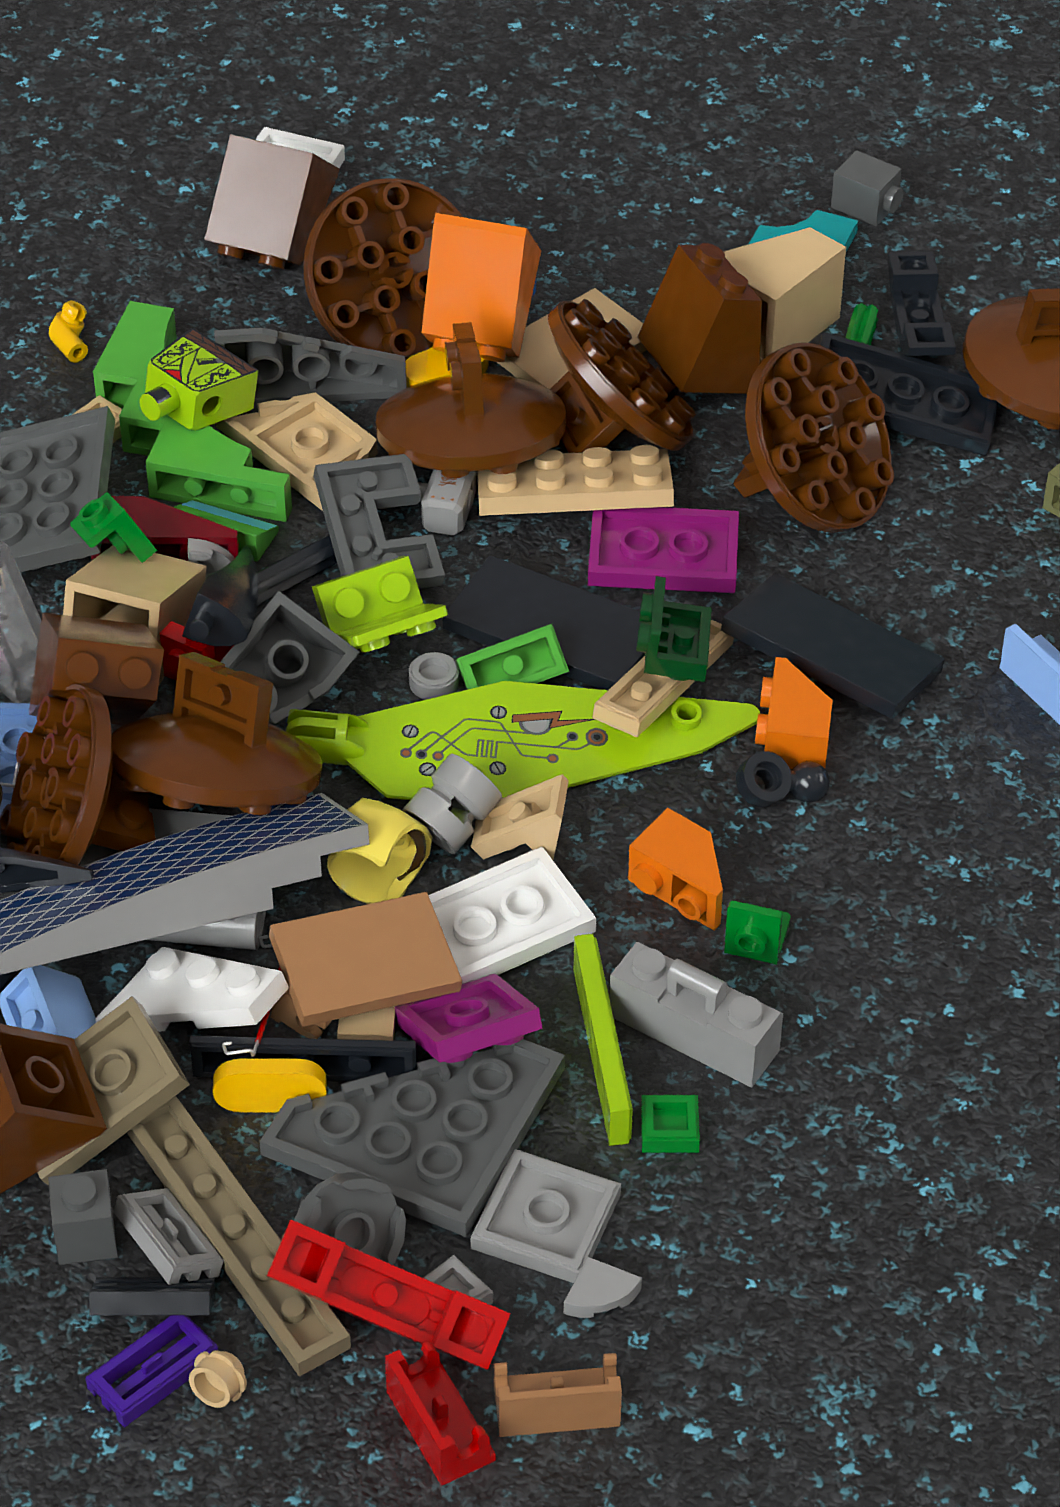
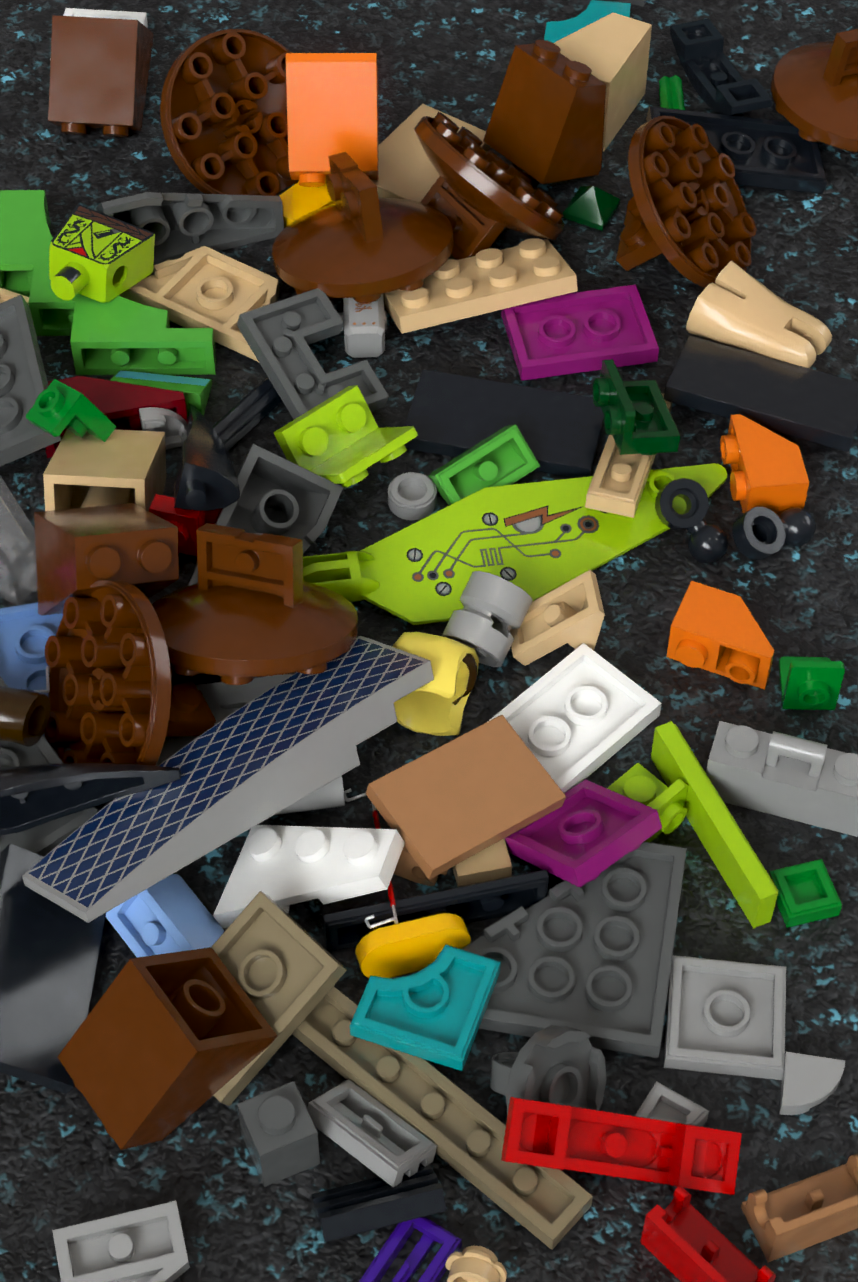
camera: 15 degrees left, 5 degrees up
none -> teal tile [350,945,501,1071]
none -> dark green slope [563,186,621,231]
none -> lime bracket [607,763,688,843]
none -> black plate [655,478,728,563]
none -> tan piece [686,260,832,368]

